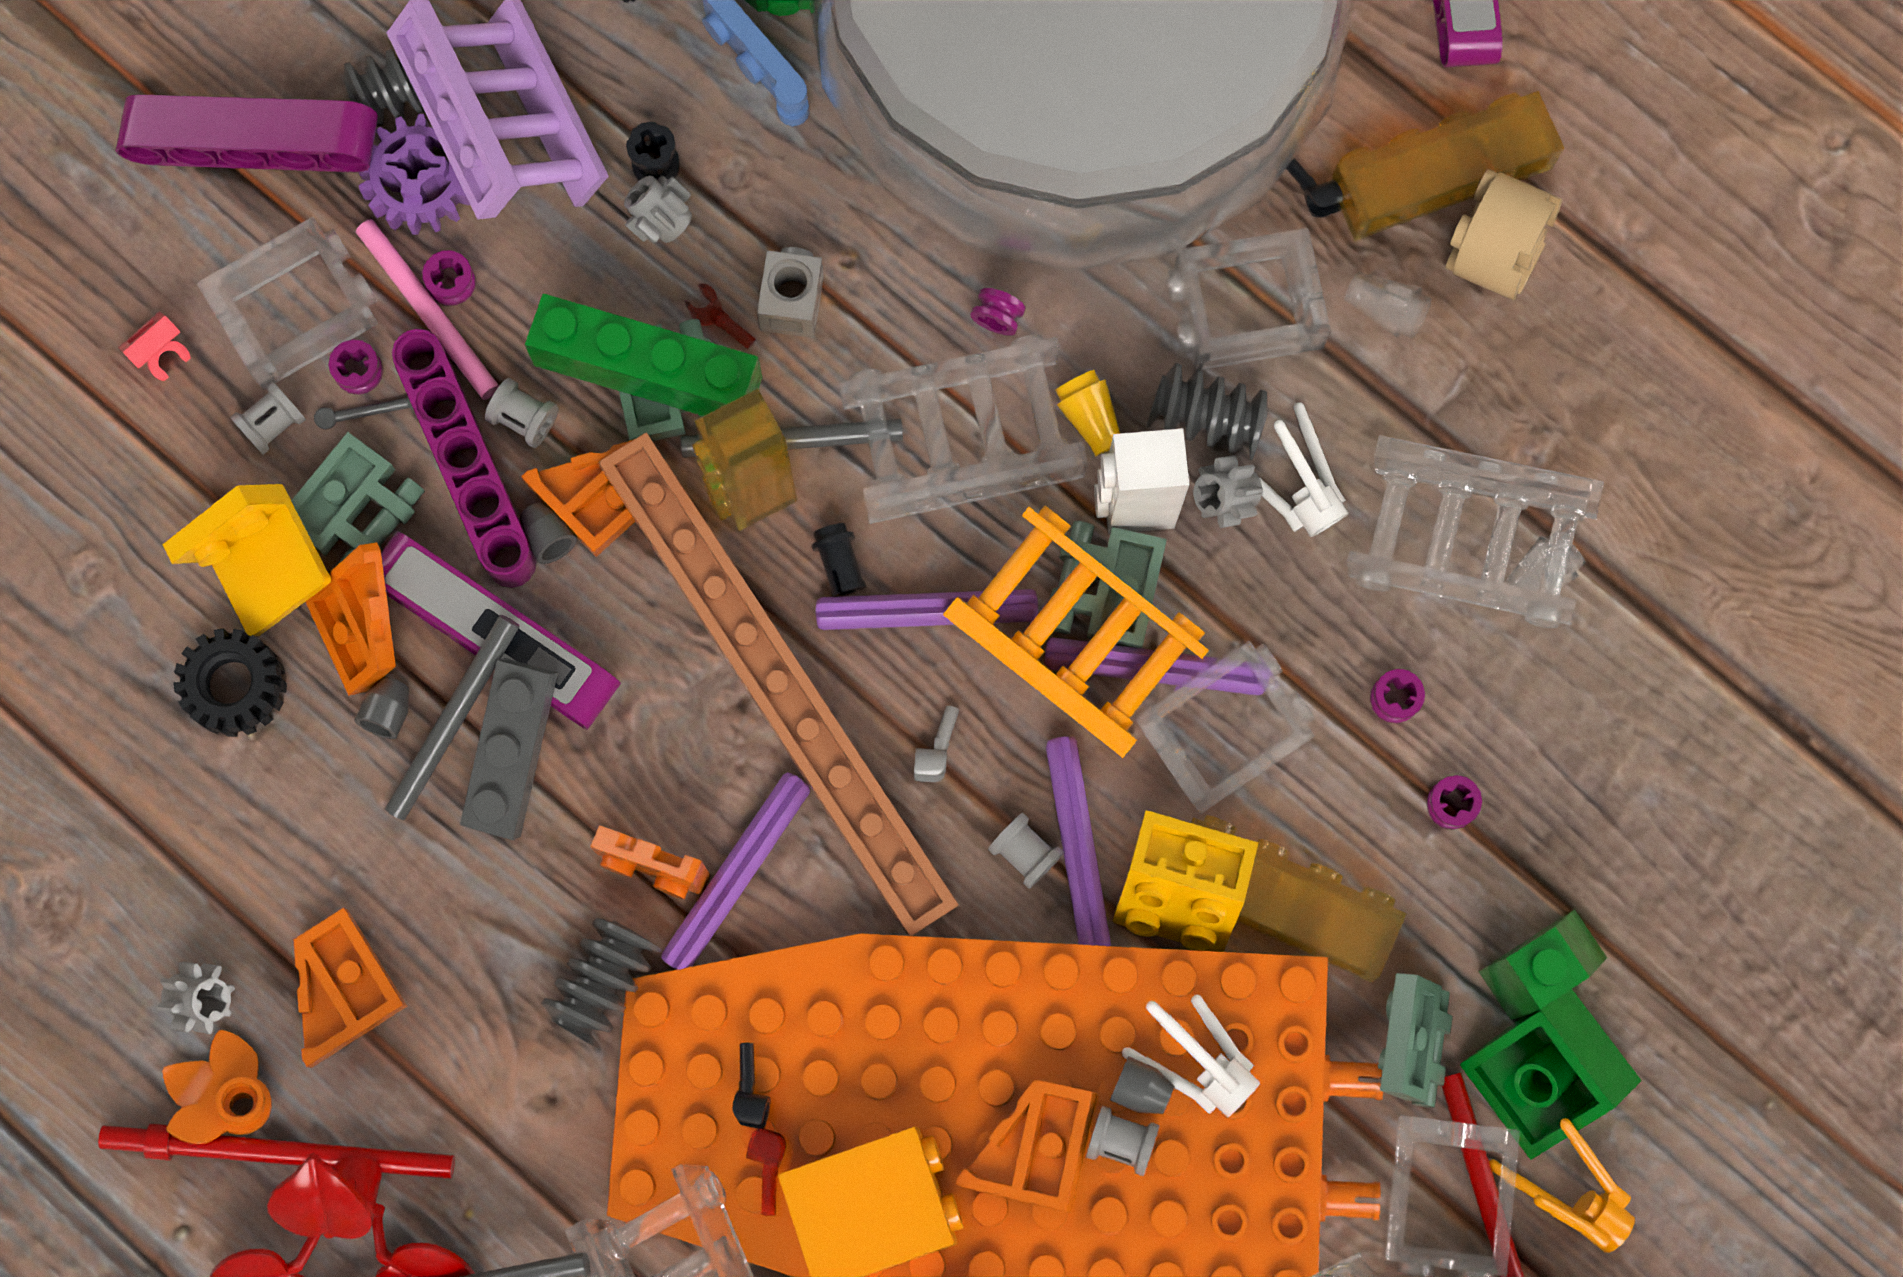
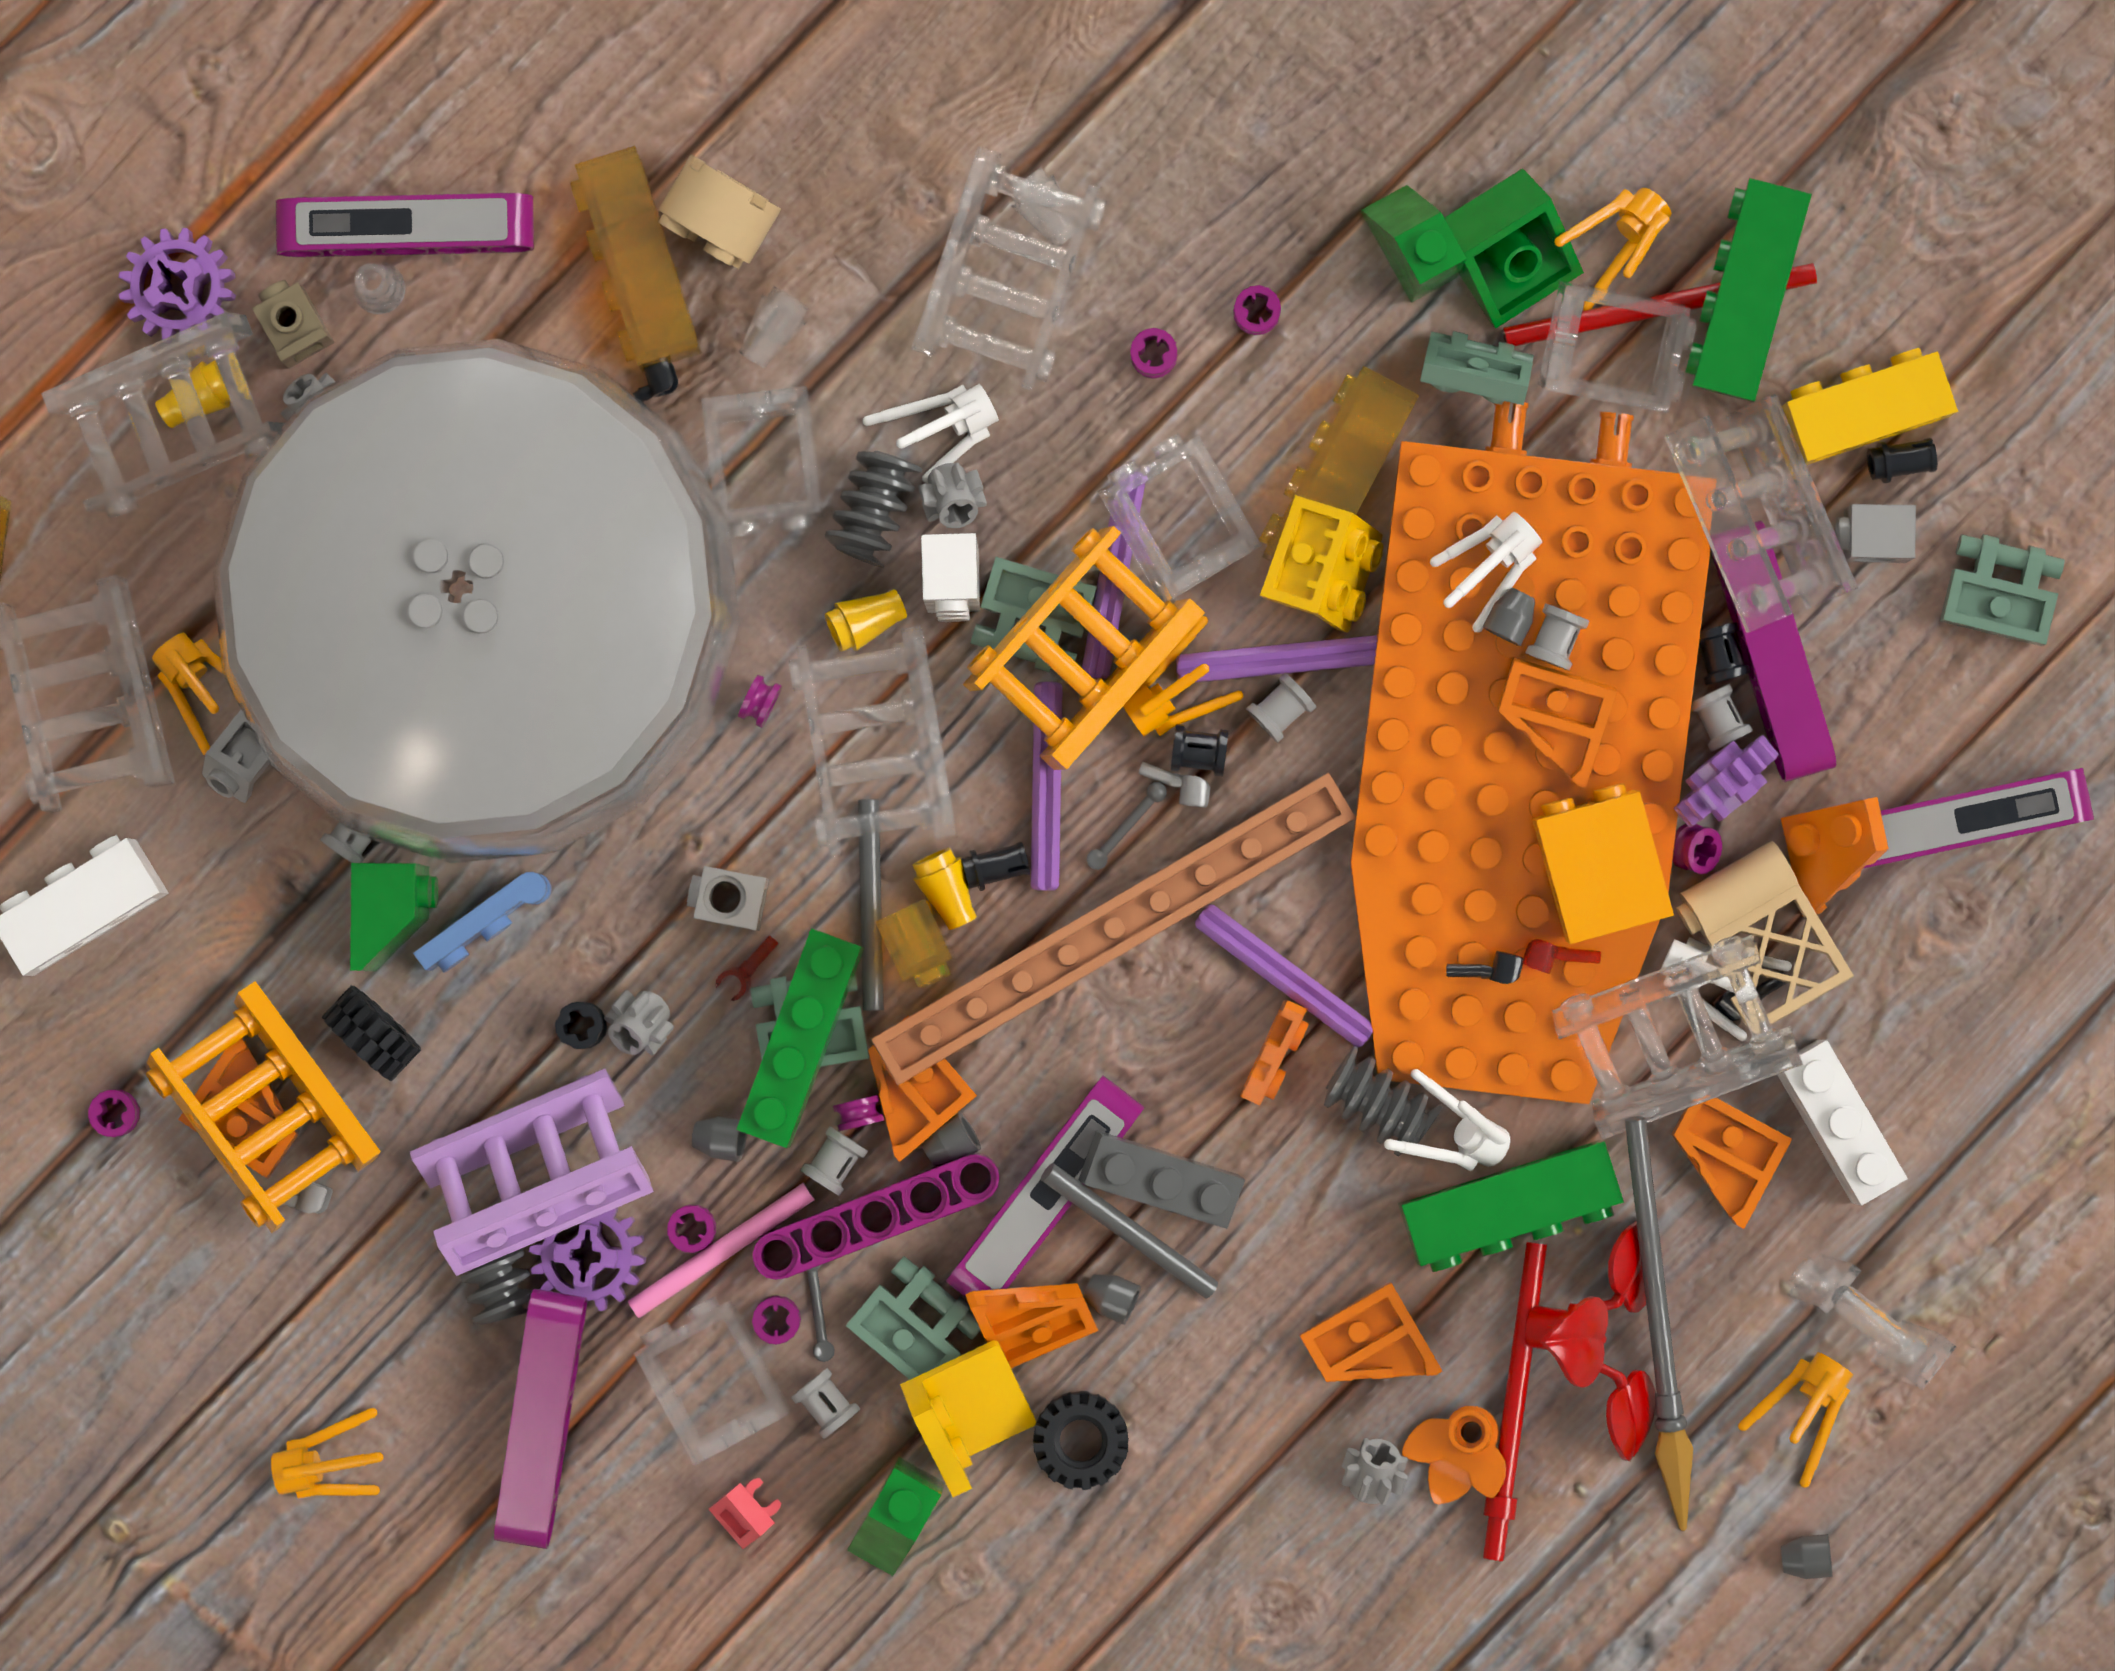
camera: 80 degrees left, 10 degrees up
none -> dark grey hose [692,1116,747,1162]
none -> magenta bush [833,1095,884,1131]
none -> green slope [847,1457,945,1576]
none -> yellow cone [912,847,977,930]
none -> dark grey hinge [1087,782,1167,870]
none -> light orange plant [1123,616,1244,736]
none -> black bush [1170,724,1228,777]
none -> white plant [1384,1069,1510,1171]
none -> green brick [1398,1140,1624,1272]

